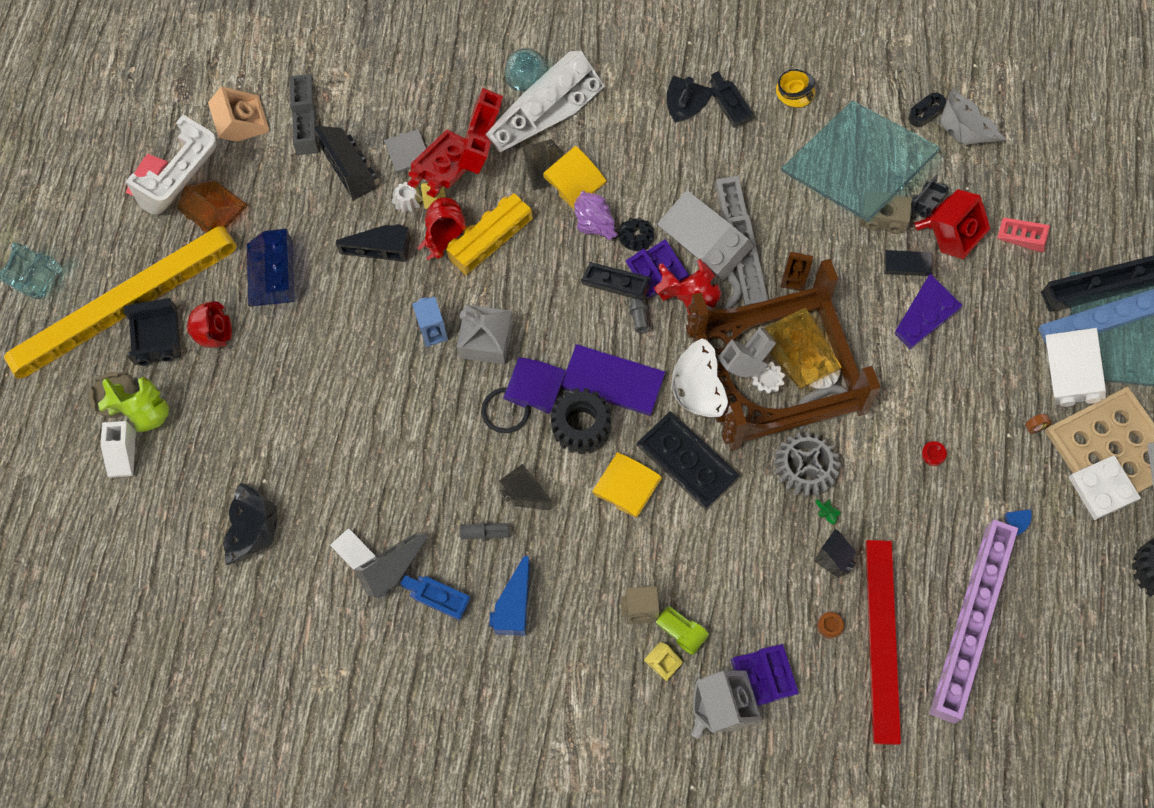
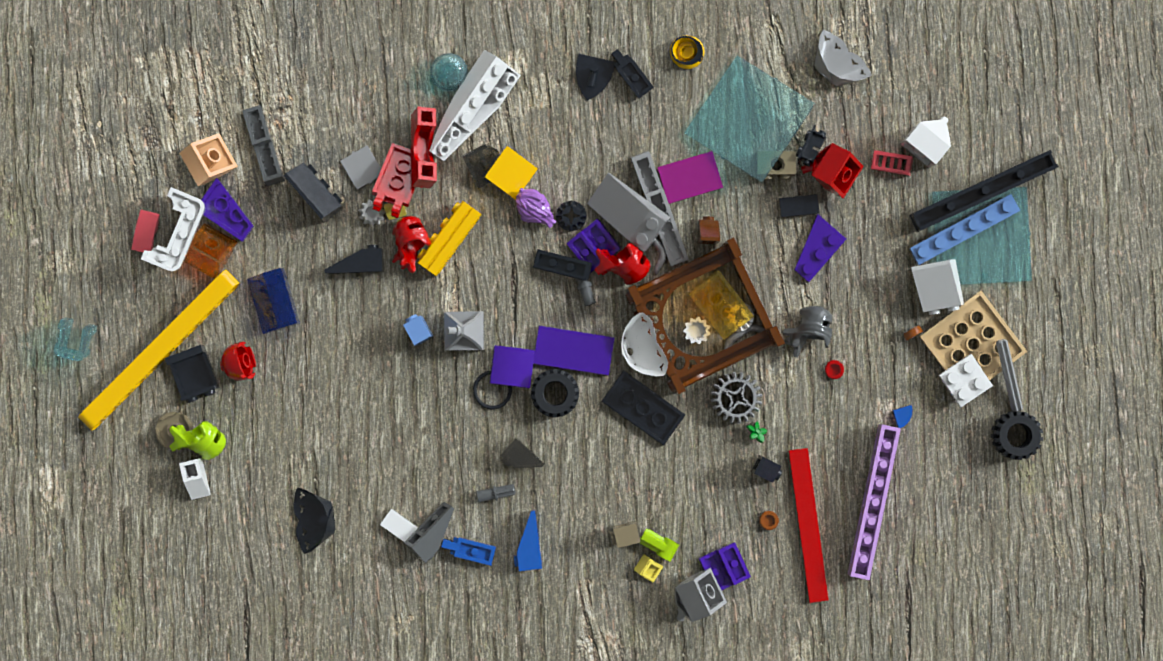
camera: 15 degrees left, 20 degrees up
yellow slope [592,452,662,518] -> none
light grey brick [718,327,776,377] -> none
black beam [908,93,946,127] -> none
none -> dark purple wing [201,178,254,242]
none -> magenta tile [657,151,723,204]
none -> dark grey piece [783,306,833,358]
none -> white piece [900,117,951,168]

